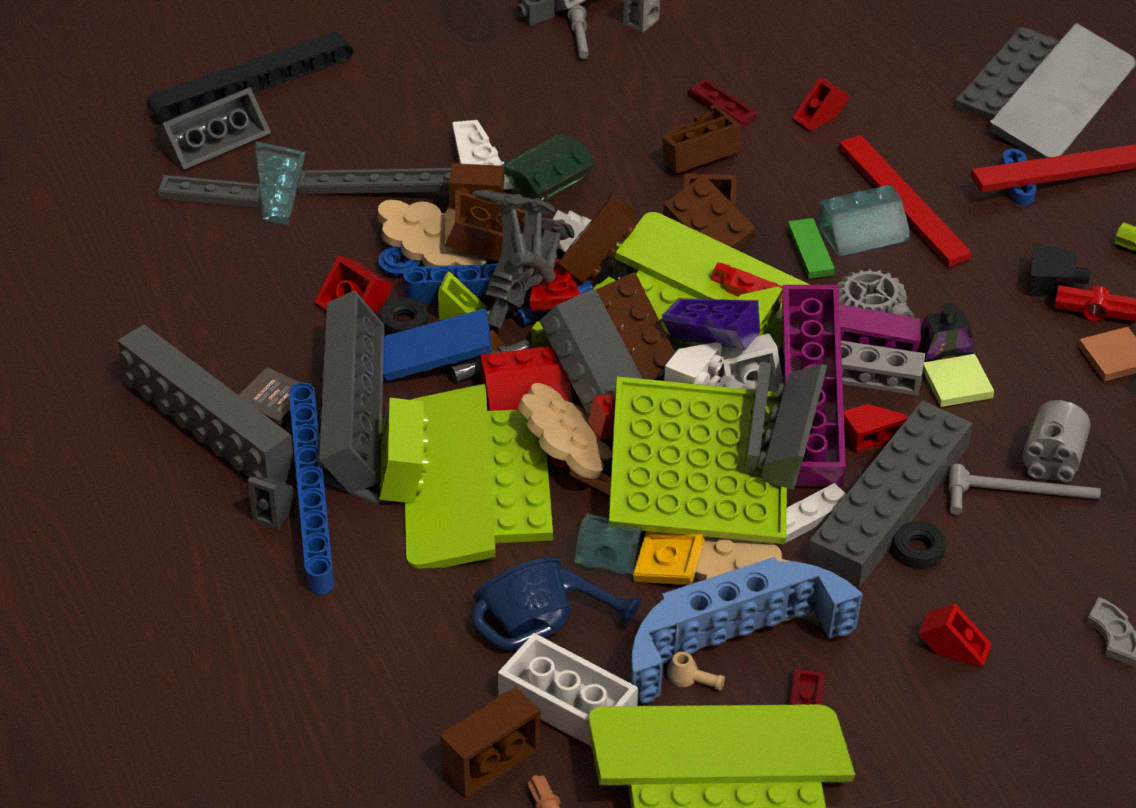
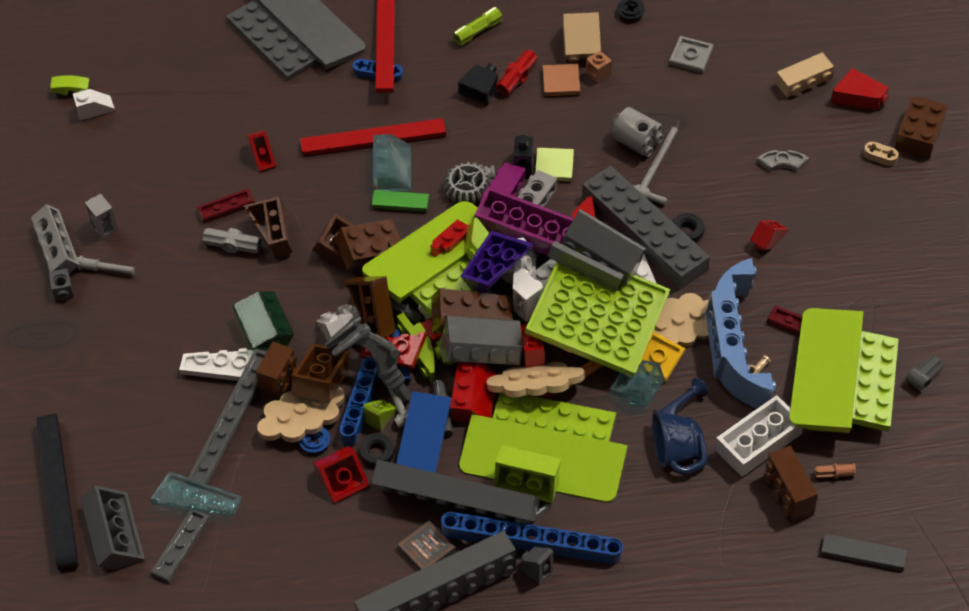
camera: 70 degrees left, 10 degrees up
none -> light grey piece [203,228,262,254]

